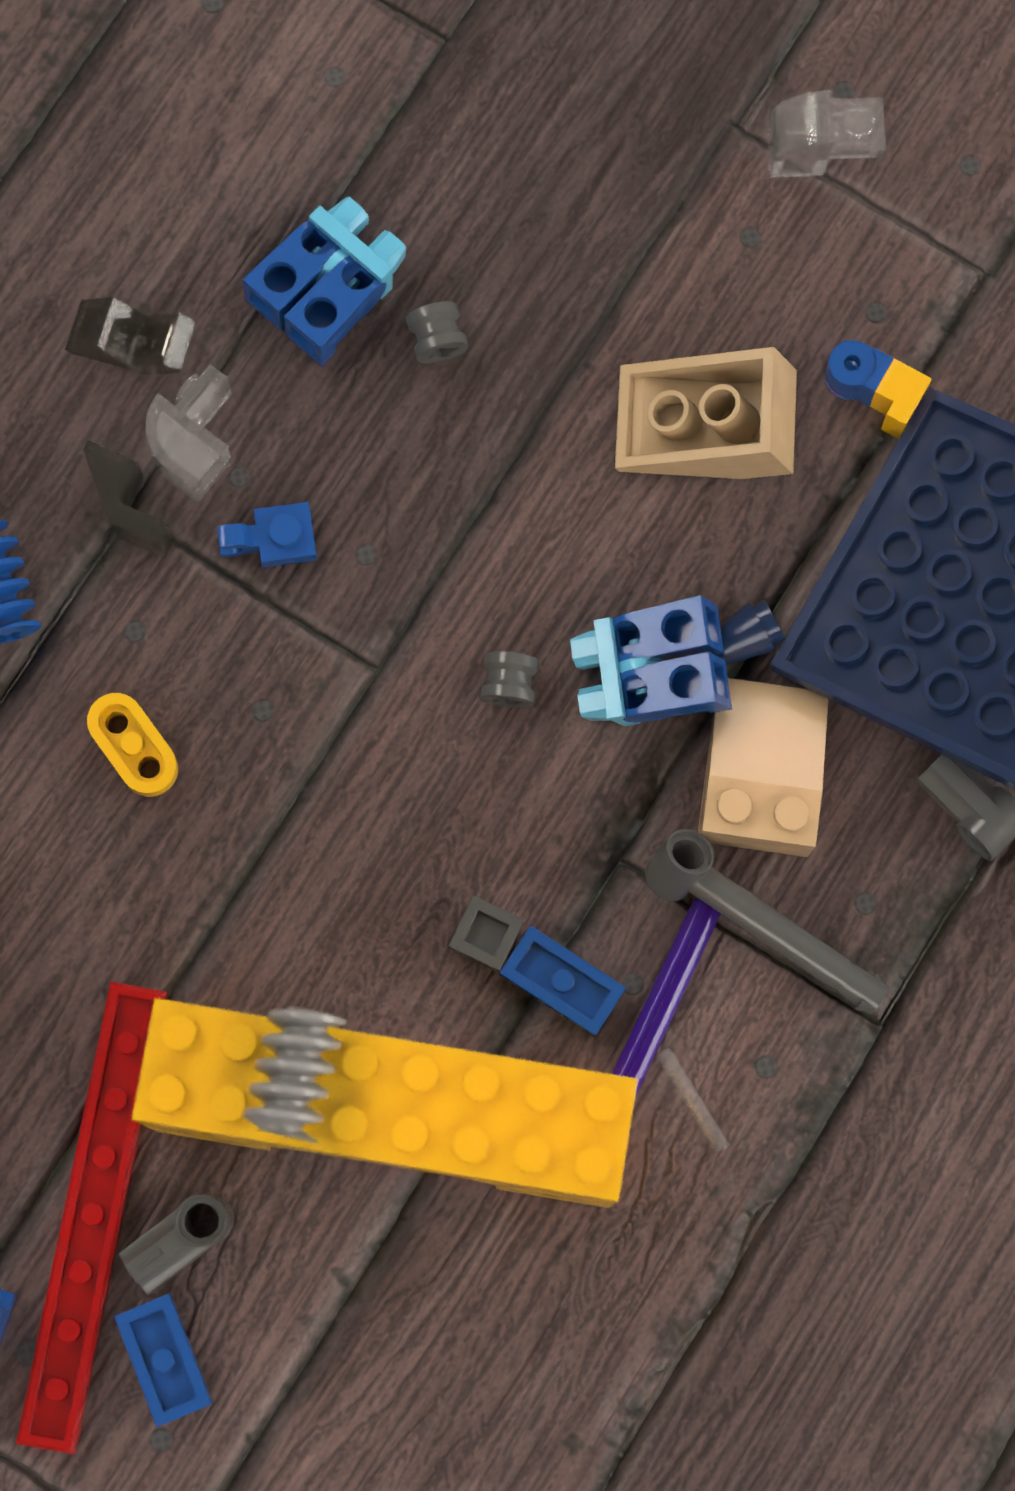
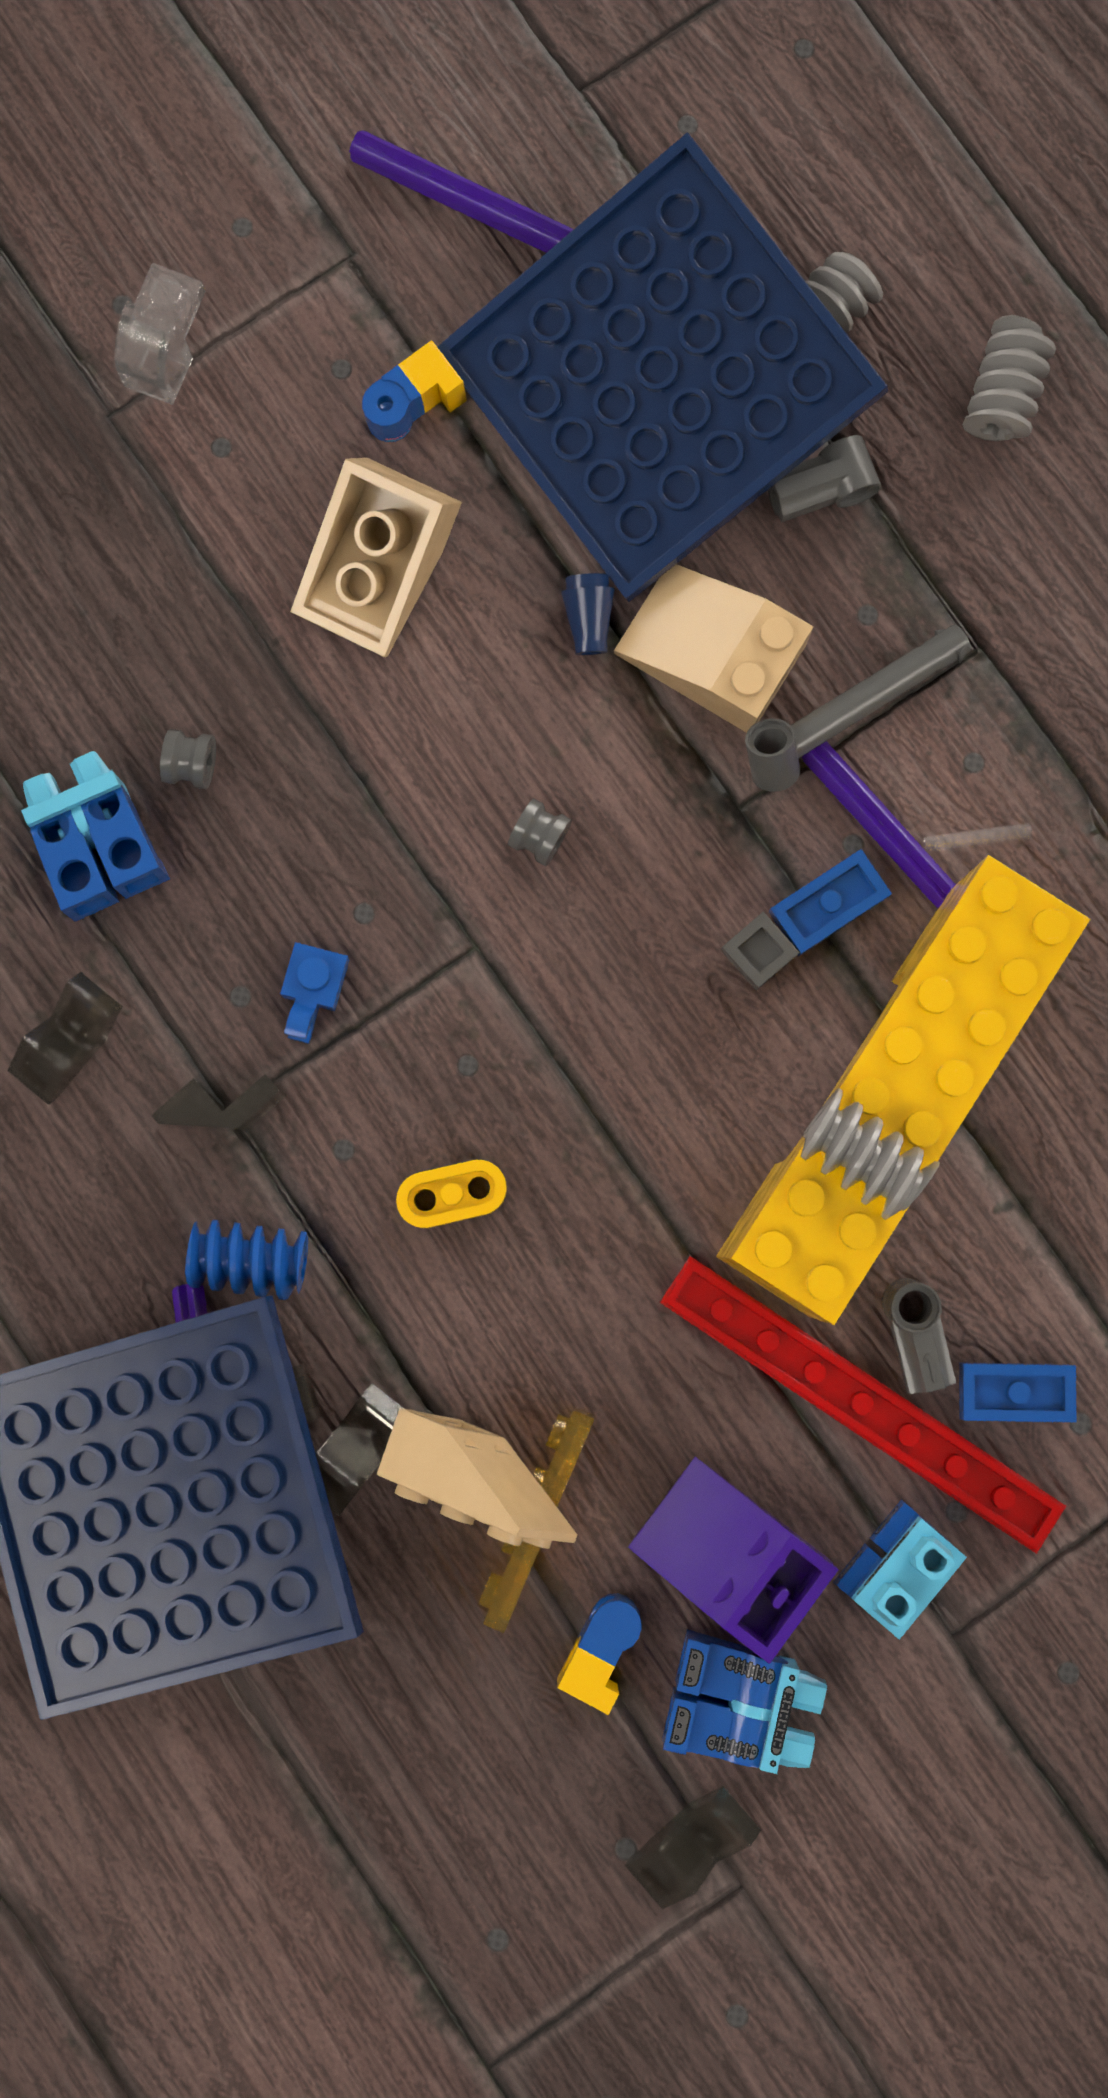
camera: 60 degrees left, 5 degrees up
clear brick [146,364,232,503] -> none
hips [570,595,732,726] -> none

